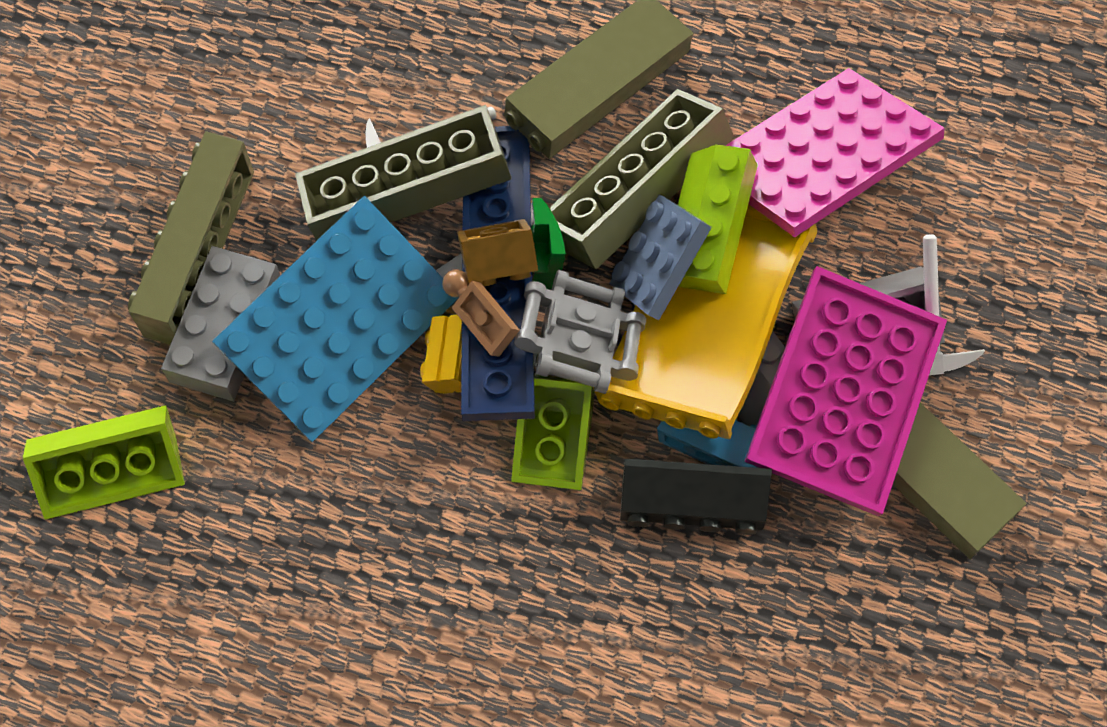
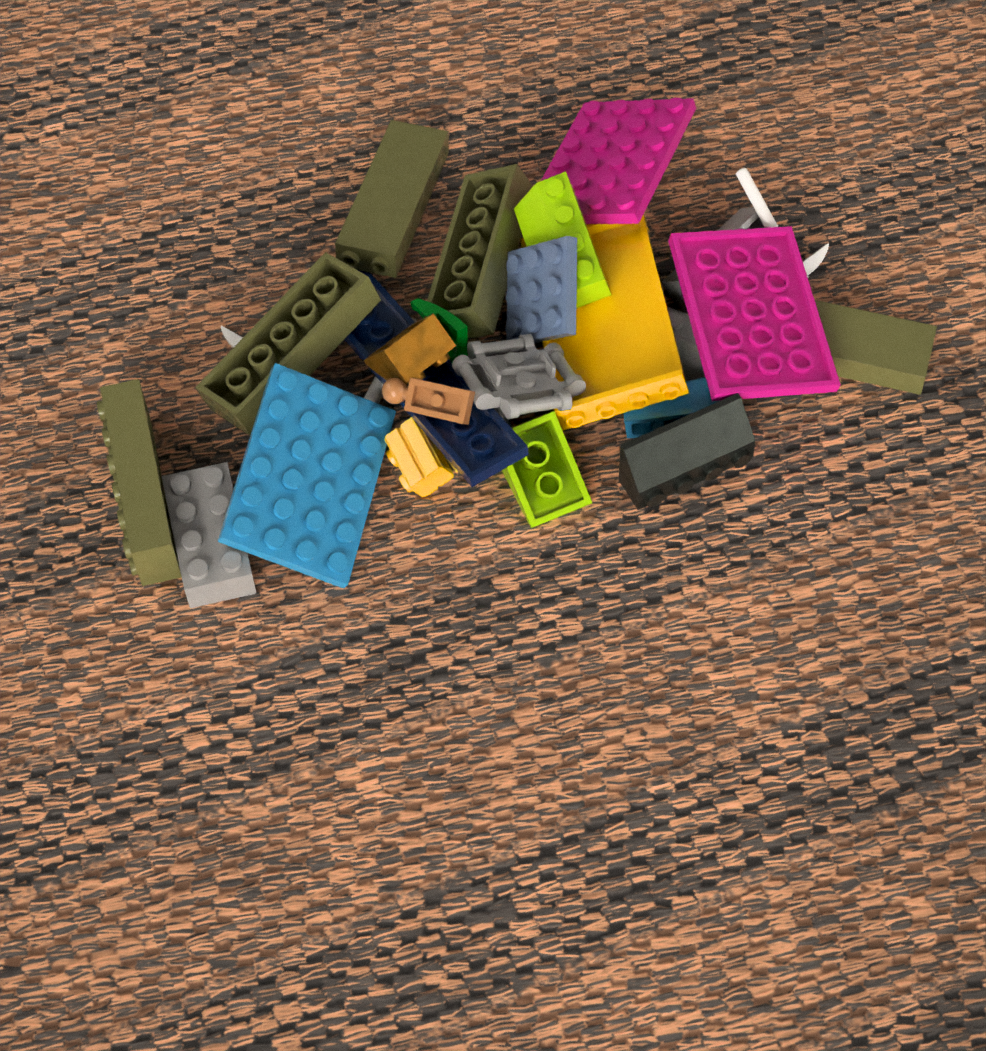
camera: 30 degrees left, 10 degrees down
lime slope [23,405,185,520] -> none

